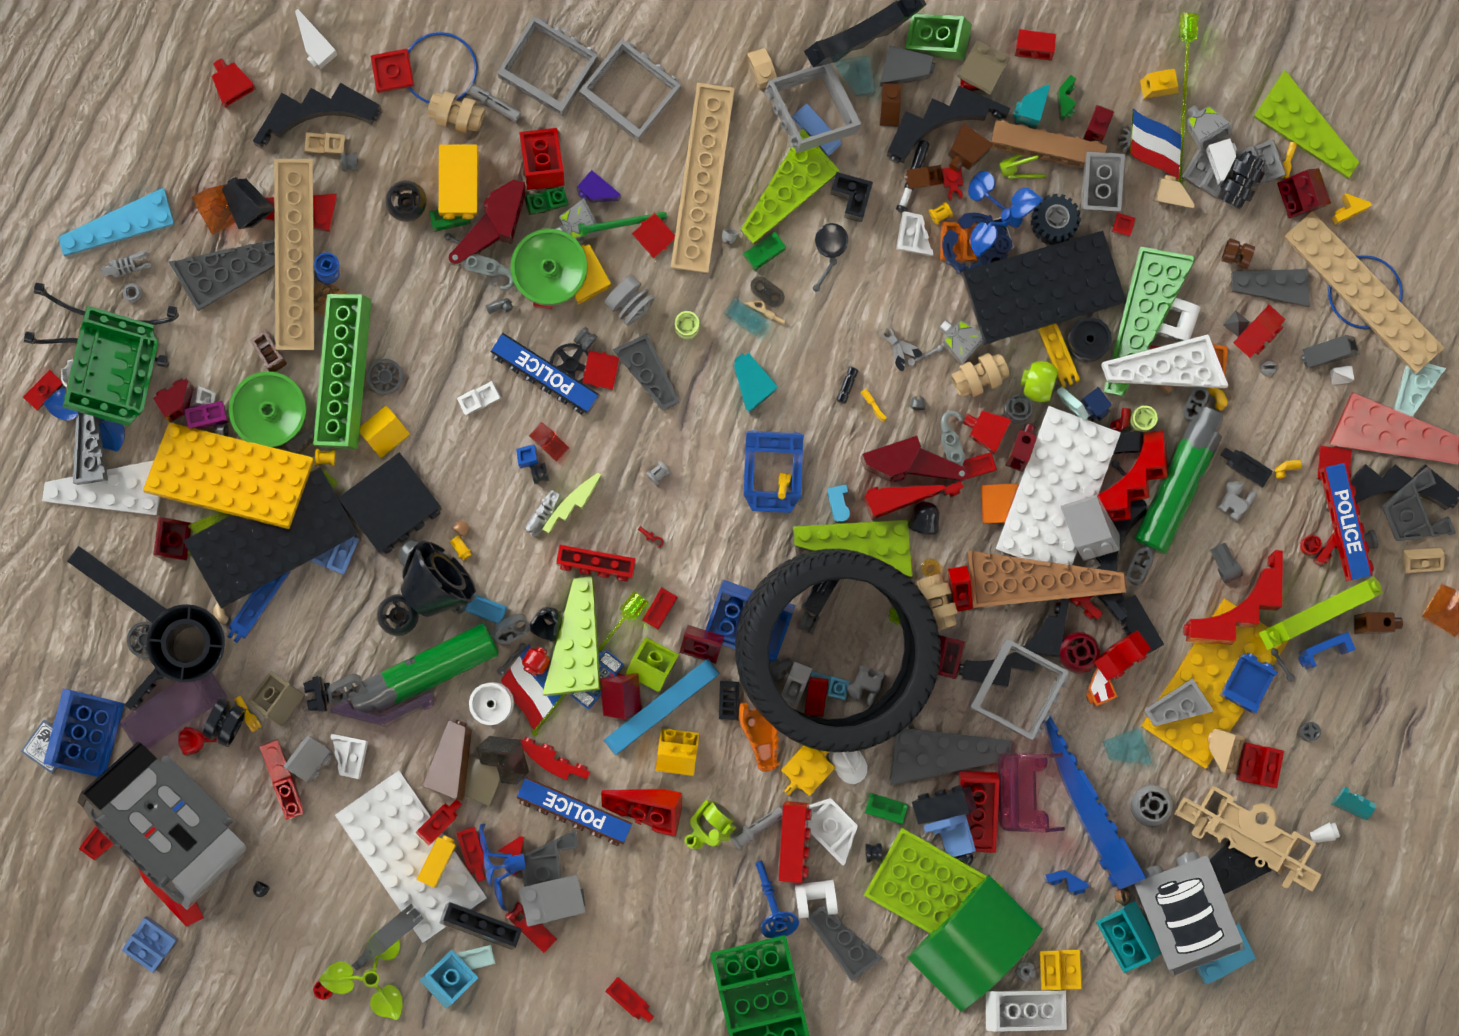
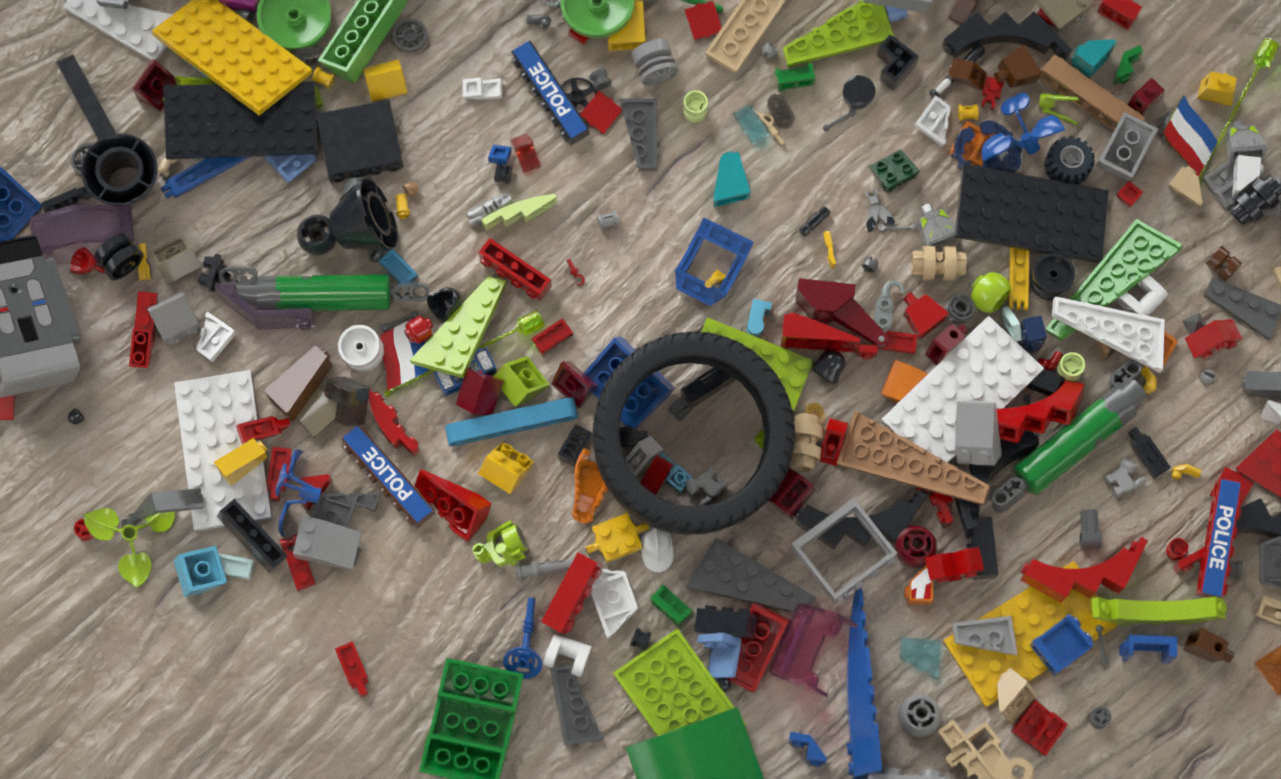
camera: 30 degrees right, 10 degrees down
none -> dark green hinge [869,149,920,192]

